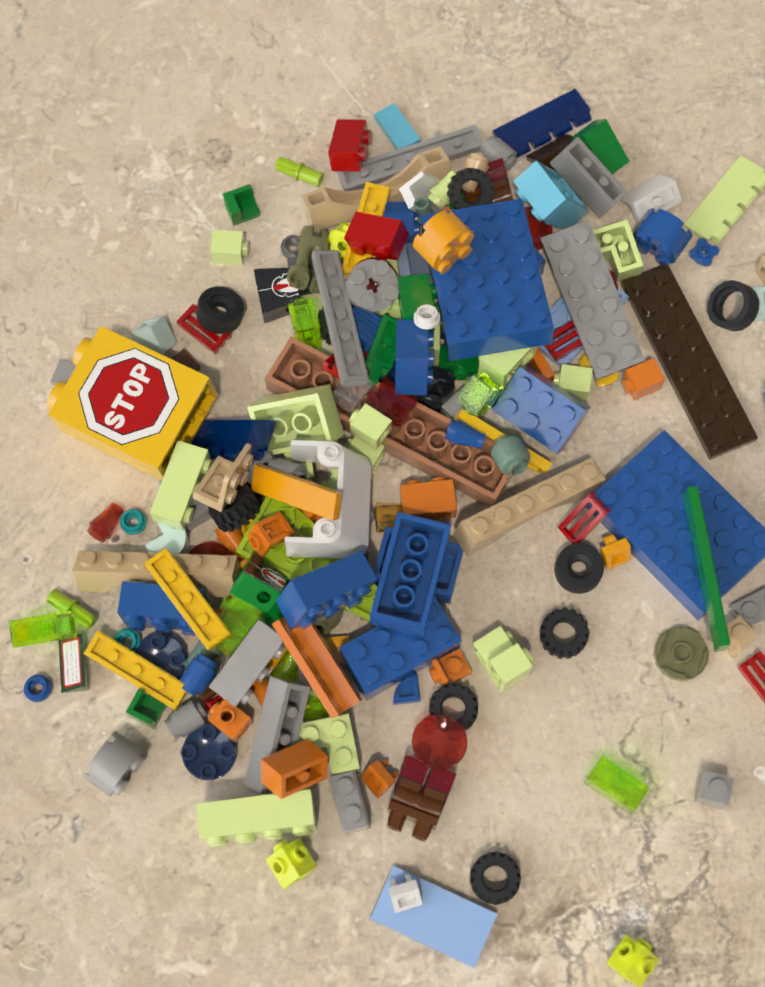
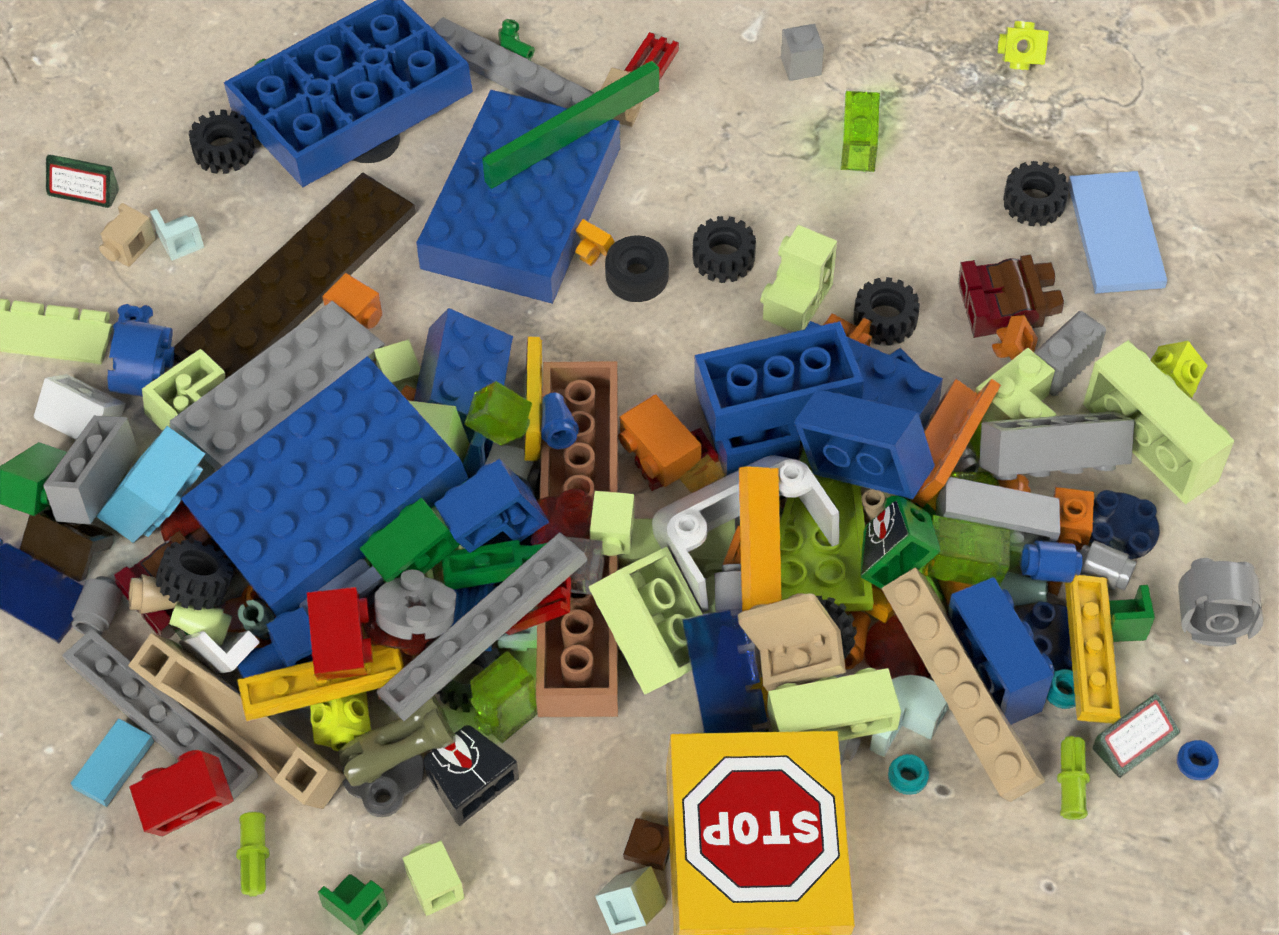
camera: 120 degrees left, 15 degrees down
clear neon green brick [9,611,77,648] -> none
clear red cone [87,502,124,543] -> none
yellow tile [143,548,231,651] -> none
red tile [176,304,232,355] -> none
black tyre [196,286,244,334] -> none
orange bracket [247,512,295,557] -> none
orange brick [261,739,328,799] -> none
white tile [388,874,423,913] -> none
clear red dish [412,714,467,770] -> none
light orange brick [413,210,474,274] -> none
white plate [413,304,440,329] -> none
tan arch [453,458,606,556] -> none
sand green head [491,435,530,476] -> none
red tile [557,492,611,544] -> none
olive tile [653,626,709,681] -> none
black tyre [707,280,759,332] -> none

